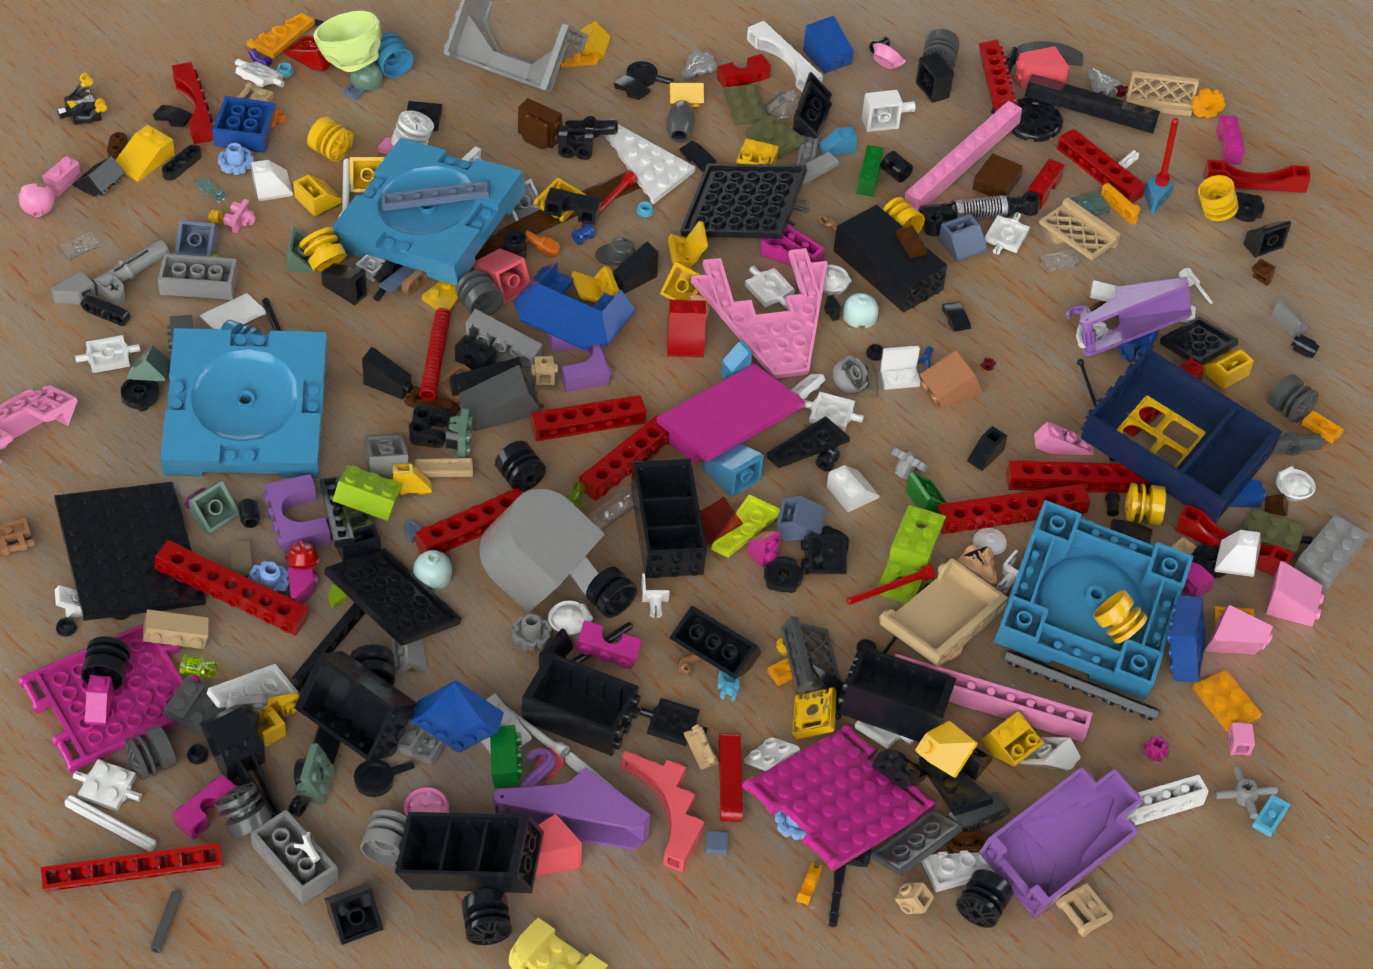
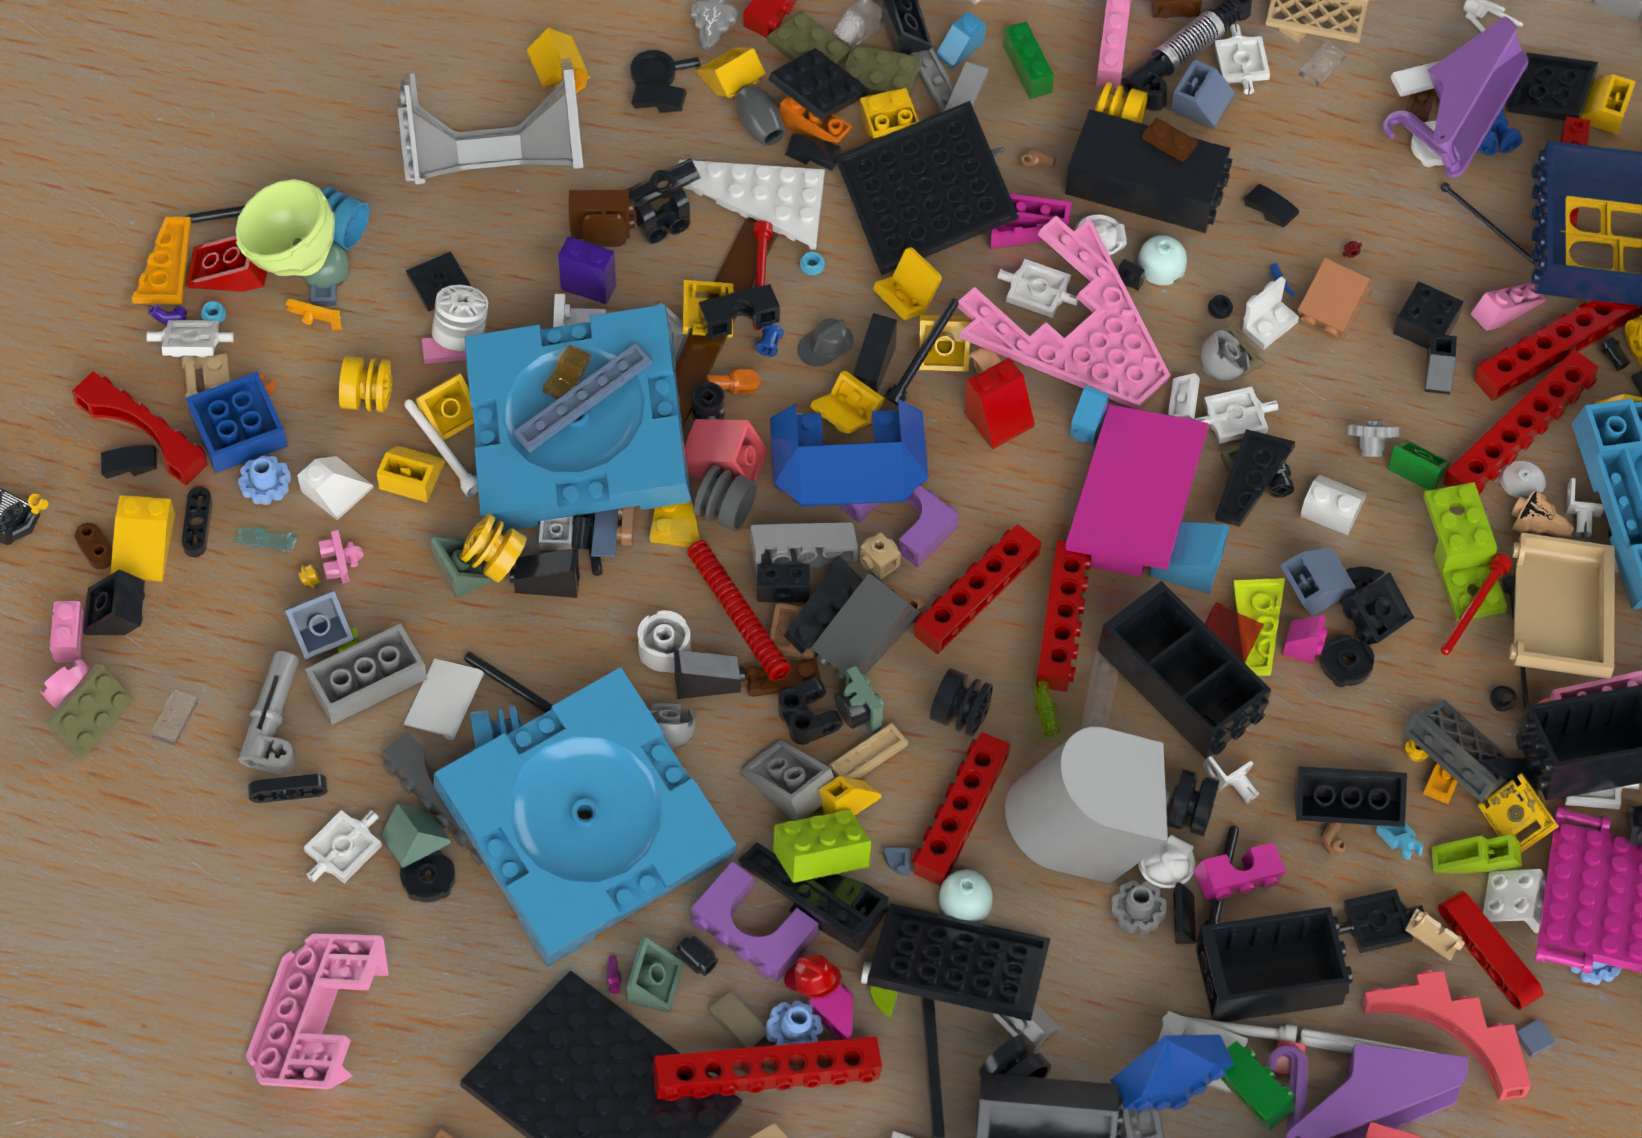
camera: 30 degrees left, 10 degrees up
light grey slope [51,272,96,305] -> none
black wheel [881,151,913,183] -> none
none -> olive plate [45,663,133,759]
none -> light orange piece [285,299,342,330]
none -> clear orange slope [543,345,592,399]
none -> dark purple brick [558,236,616,305]
none -> white brick [637,610,691,673]
none -> light grey cylinder [650,703,696,751]
none -> black plate [768,48,869,121]
none -> orange slope [779,95,852,143]
none -> black piece [884,298,959,405]
none -> black brick [1393,281,1464,349]
none -> lime slope [1431,834,1522,874]

